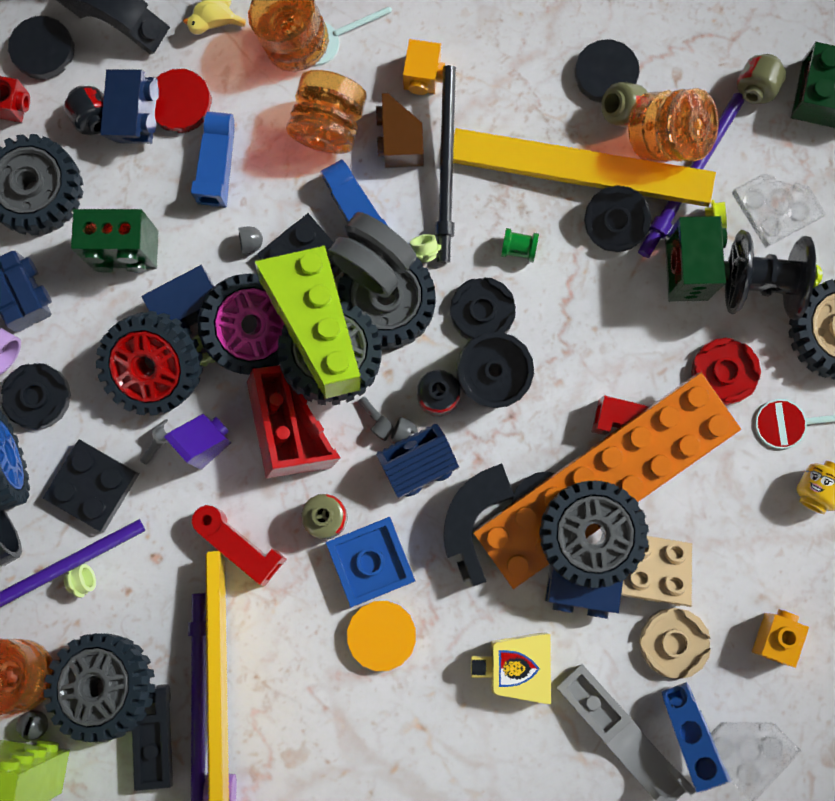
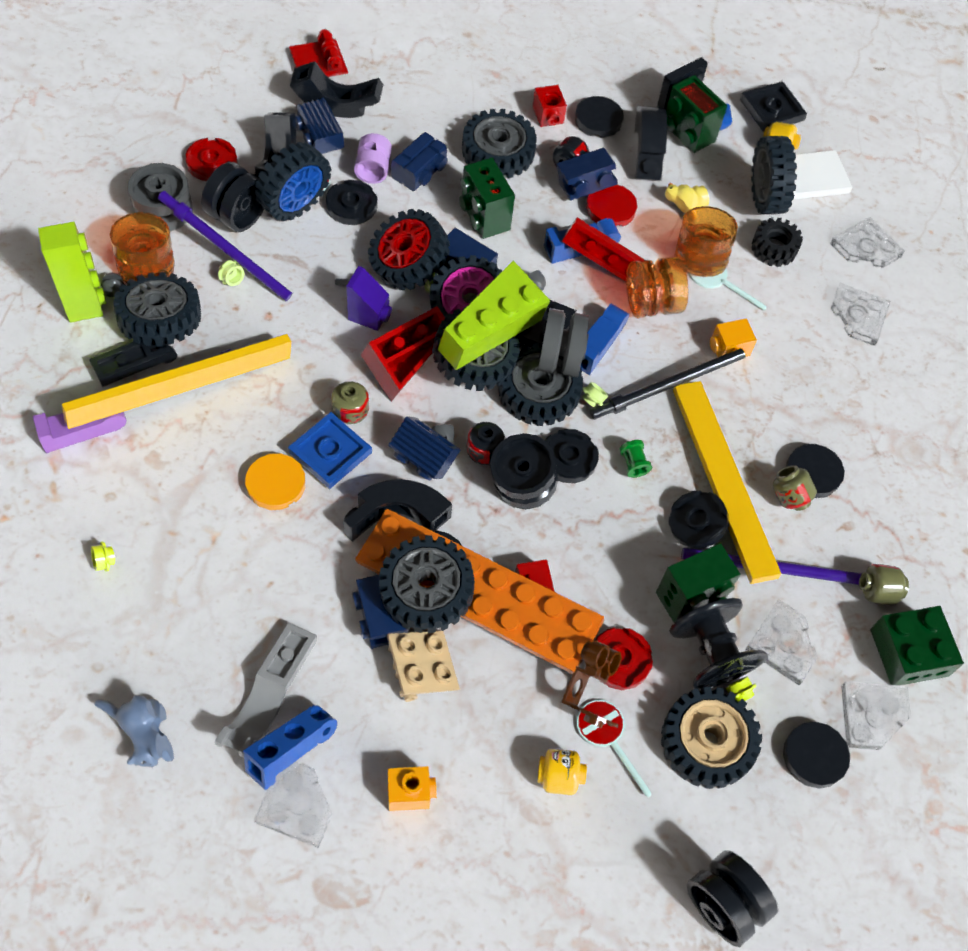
camera: 55 degrees right, 20 degrees down
black plate [43,439,140,532] -> none
red leg [192,505,287,586] -> none
dark grey hand [359,396,394,441] -> none
reddish brown slope [376,93,424,168] -> none
light yellow torso [471,632,551,704] -> none
clear orange wheel [628,88,719,162] -> none
tan tile [639,608,711,679] -> none
neon yellow plate [705,200,727,228] -> none
none -> red hinge [561,217,644,283]
none -> reddish brown piece [561,641,621,728]

